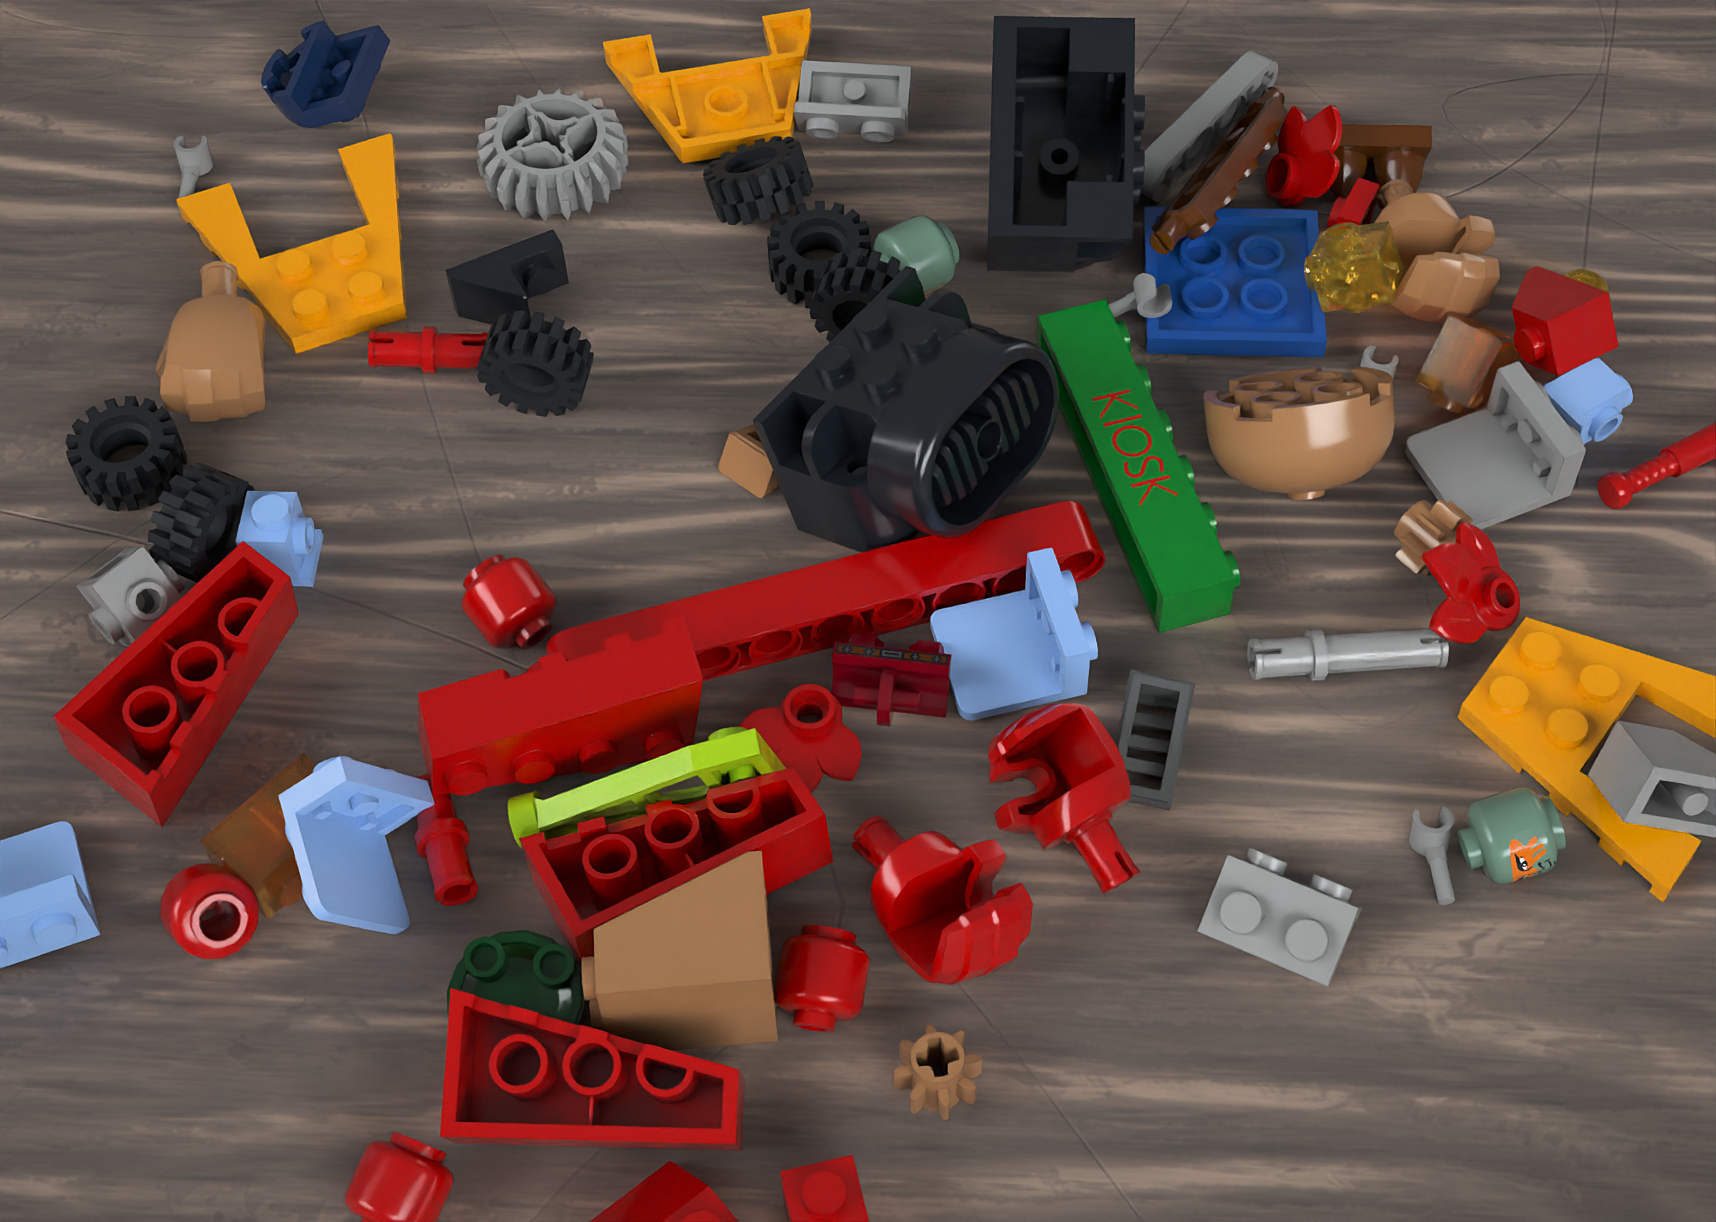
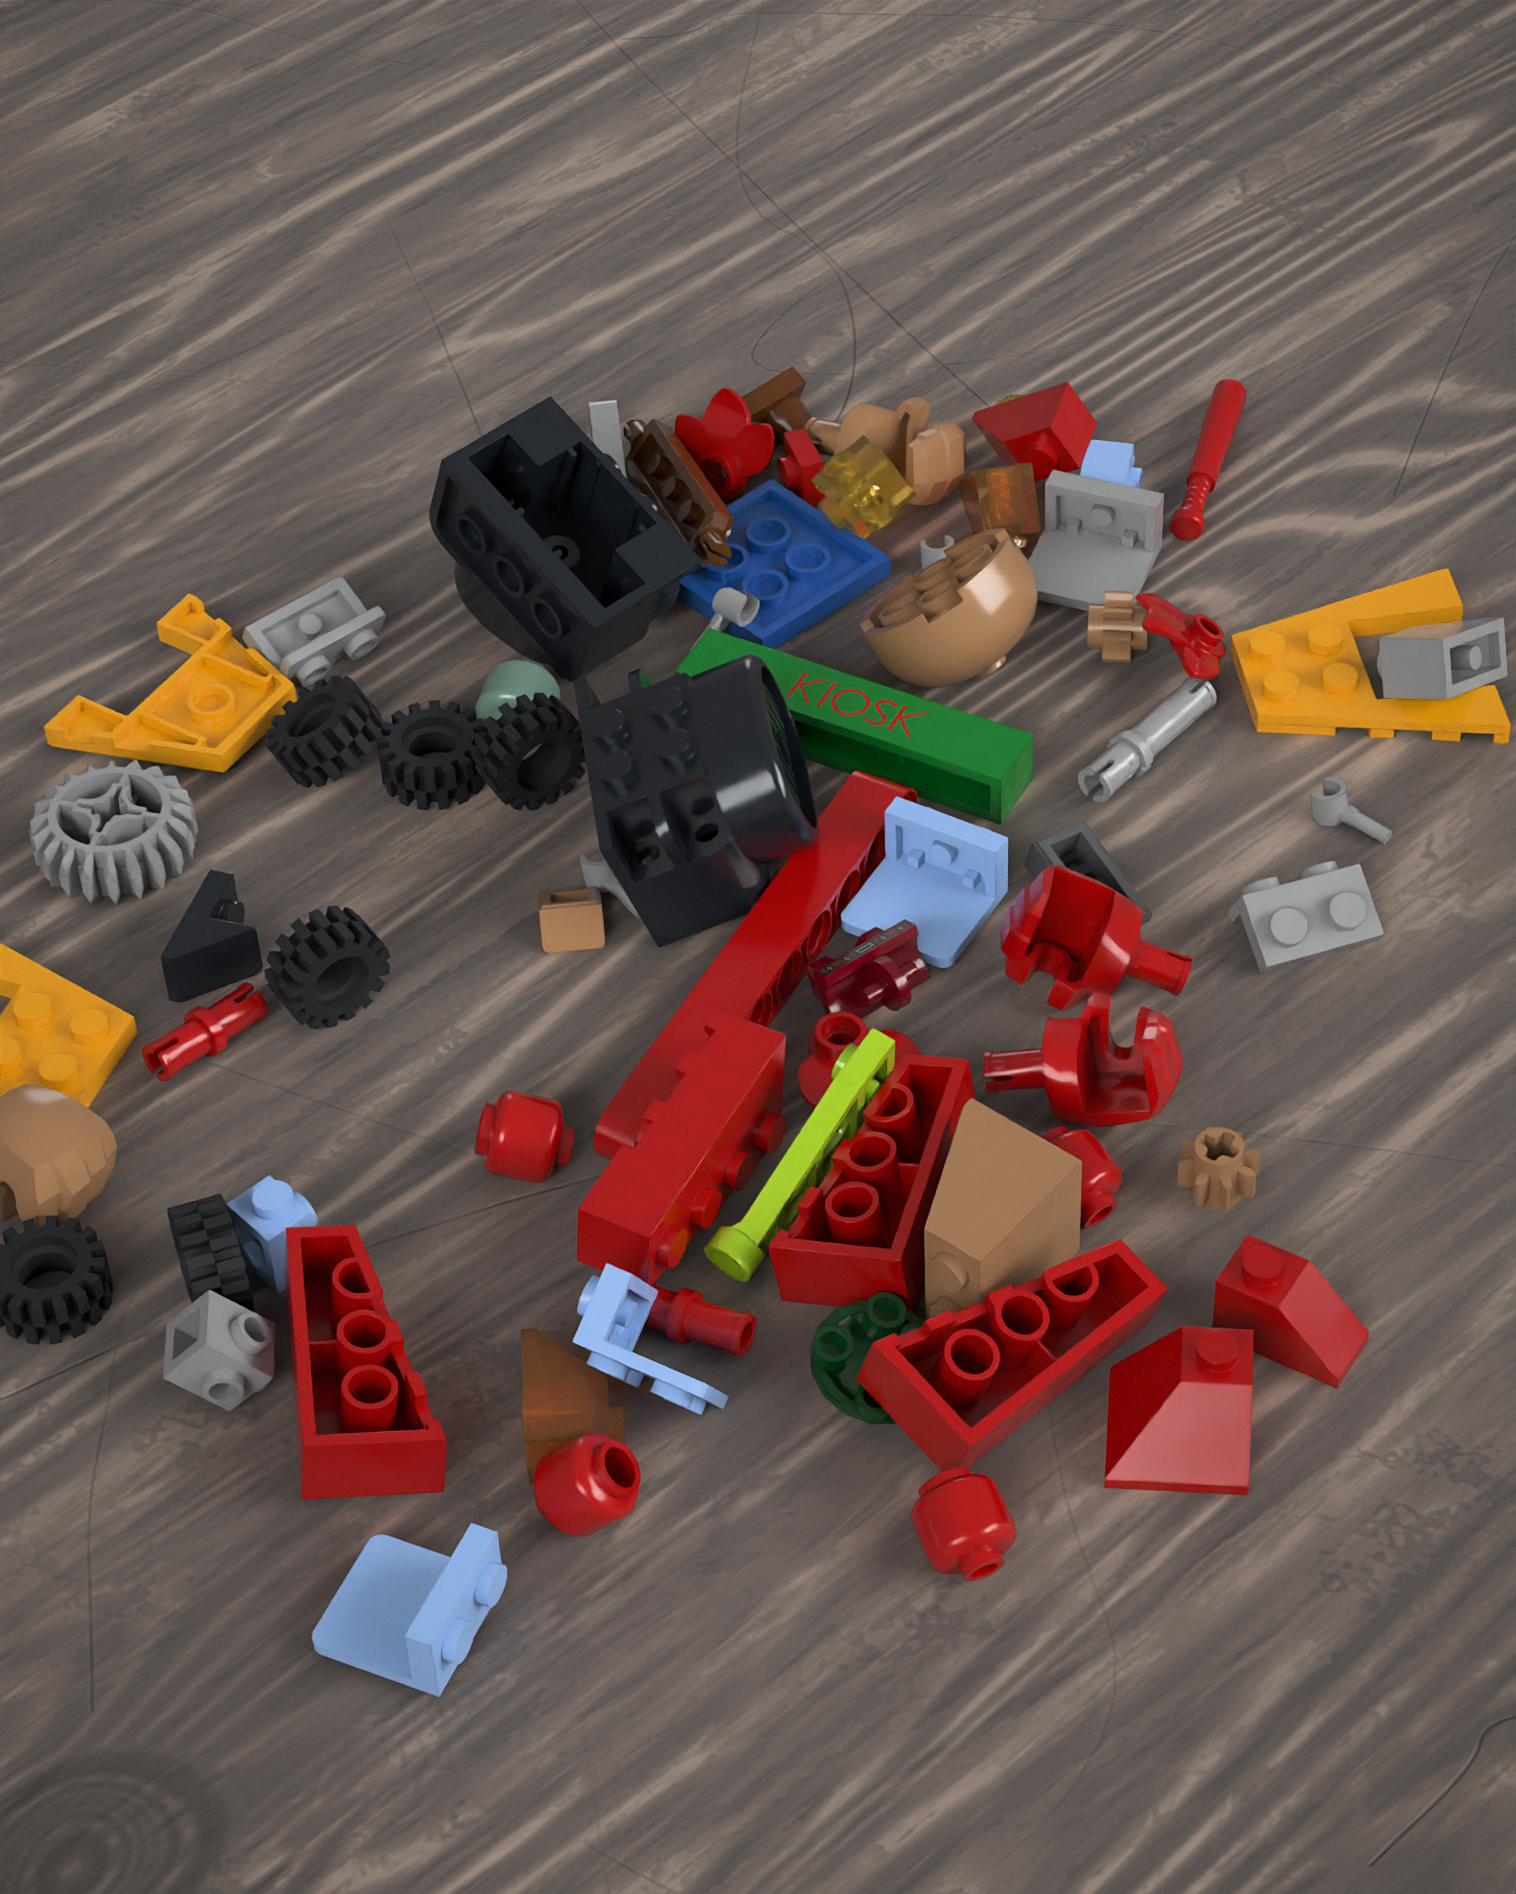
camera: 45 degrees left, 10 degrees down
sand green head [1457,786,1566,885] -> none

